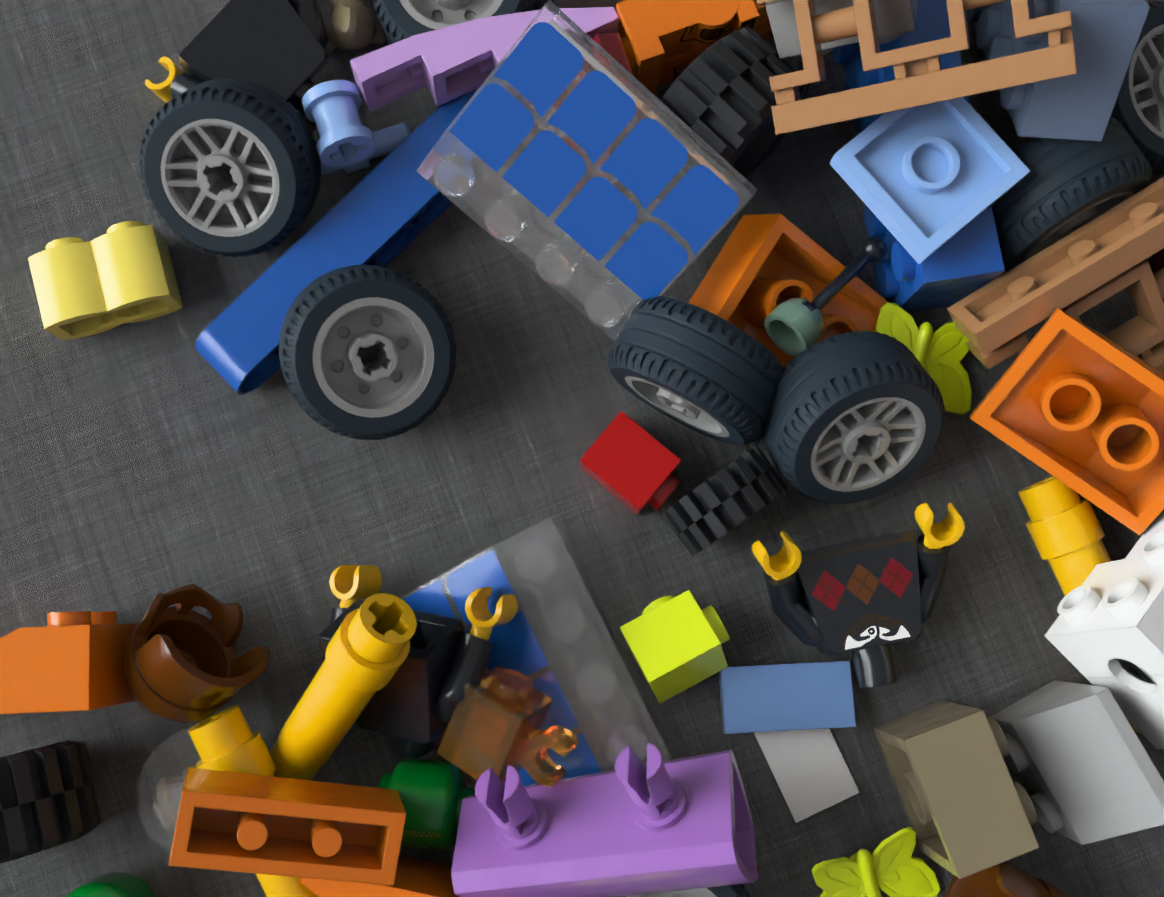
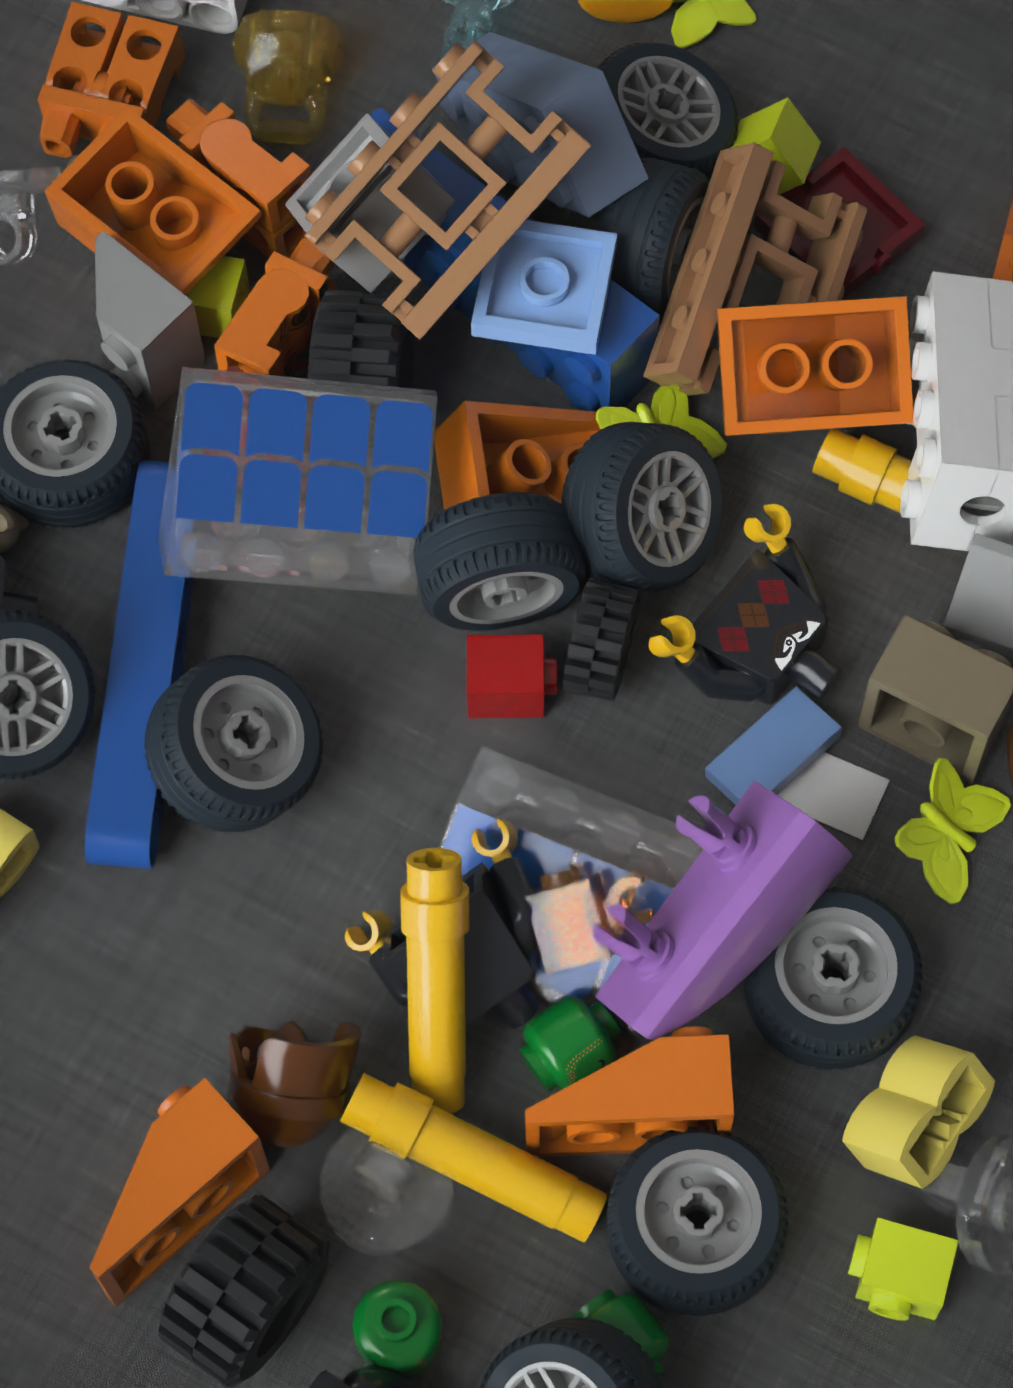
camera: 40 degrees left, 15 degrees down
orange brick [168,767,406,886] -> none
light blue piece [302,80,411,176] -> none
lavender slope [350,7,619,112] -> none
neon yellow brick [619,590,730,704] -> none
sand green hinge [764,236,887,356] -> none

